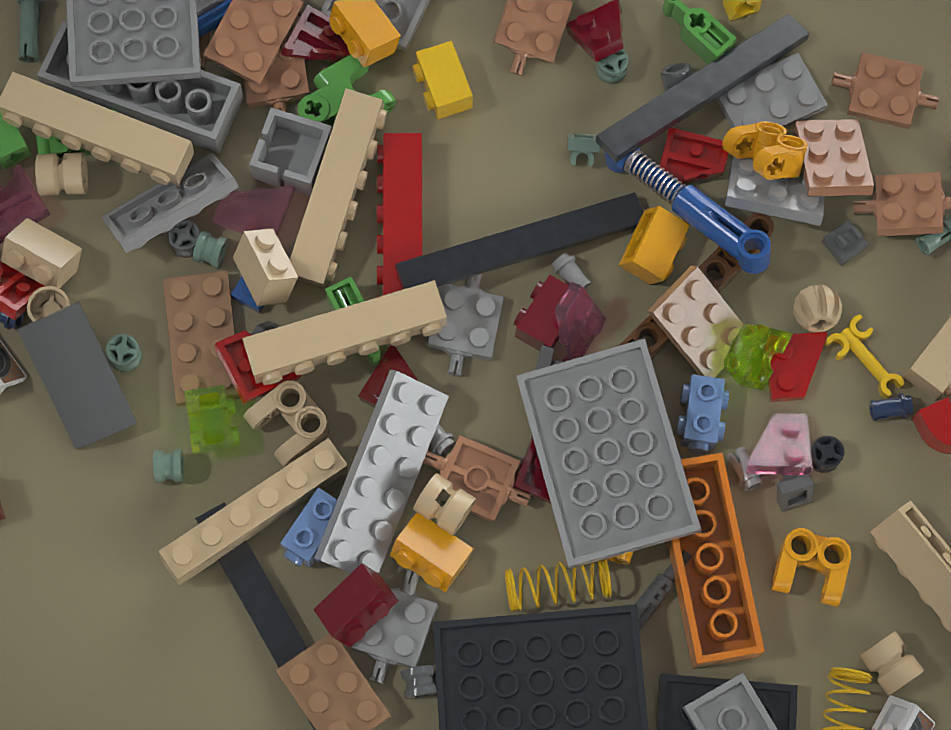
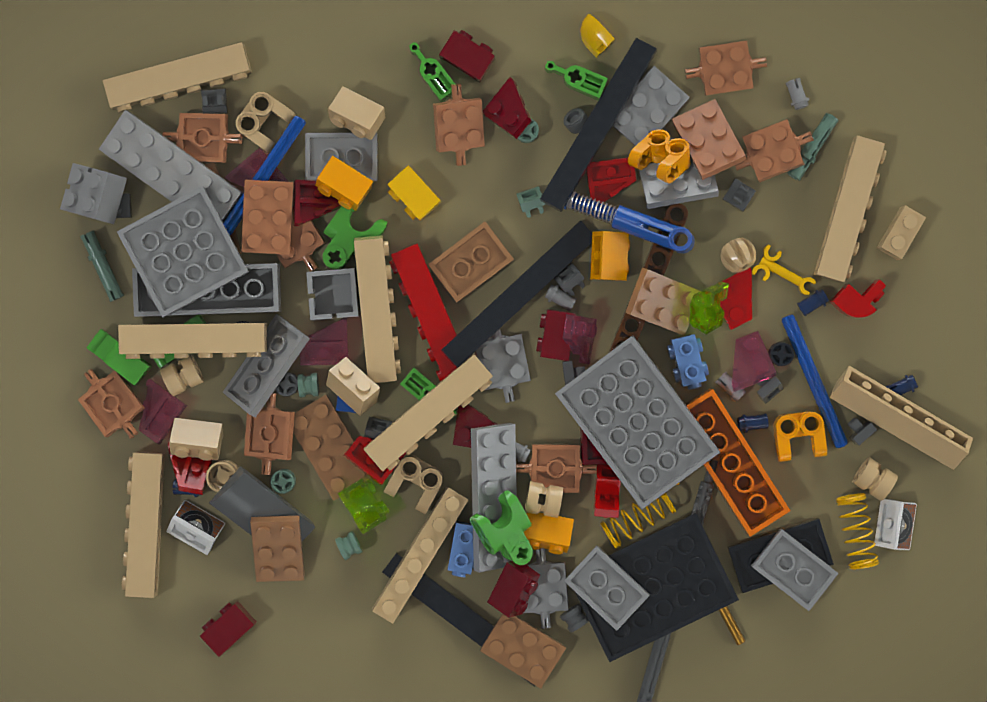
camera: 20 degrees left, 15 degrees up
none -> nougat plate [244,393,295,475]
none -> medium nougat plate [250,516,305,582]
none -> medium nougat plate [428,222,514,302]
none -> bright green piece [469,490,533,565]
none -> dark grey tile [554,263,585,296]
none -> light grey plate [564,546,650,630]
none -> red brick [594,464,621,518]
none -> dark blue pin [737,413,769,433]
none -> blue axle [782,315,848,448]
none -> dark grey tile [848,418,877,446]

